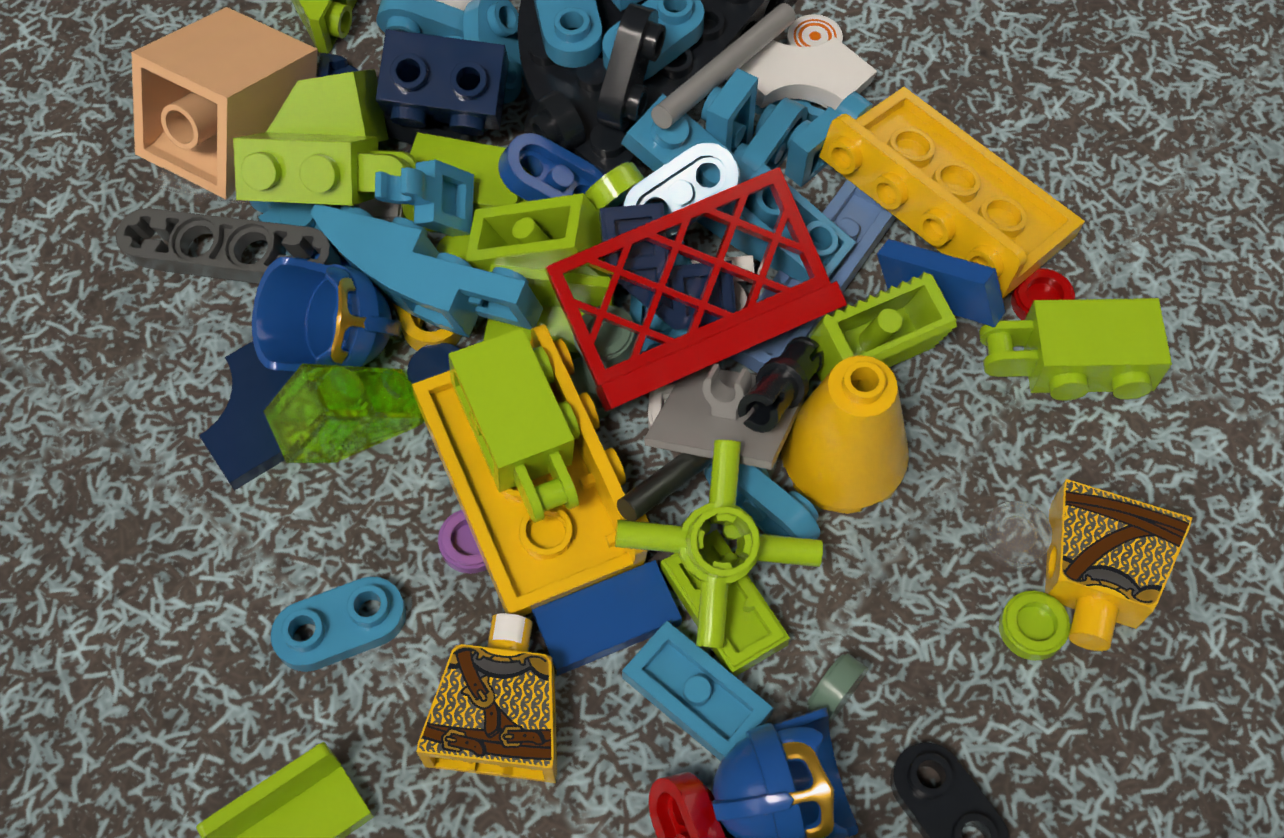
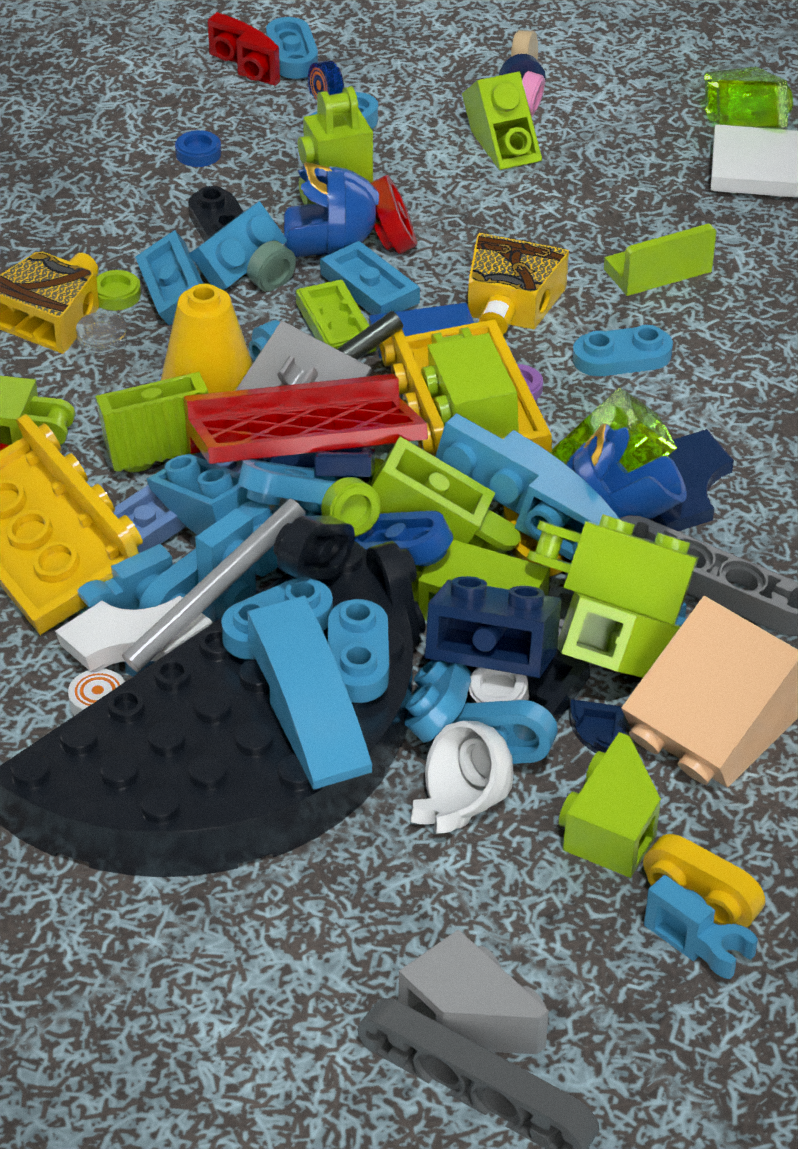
camera: 170 degrees left, 20 degrees down
dark azure plate [375,159,474,237] -> none
lime bar [615,439,823,648] -> none
black pin [738,336,824,433] -> none
blue tile [877,239,1005,327] -> none
none -> dark azure plate [135,230,203,325]
none -> dark azure plate [189,201,287,290]

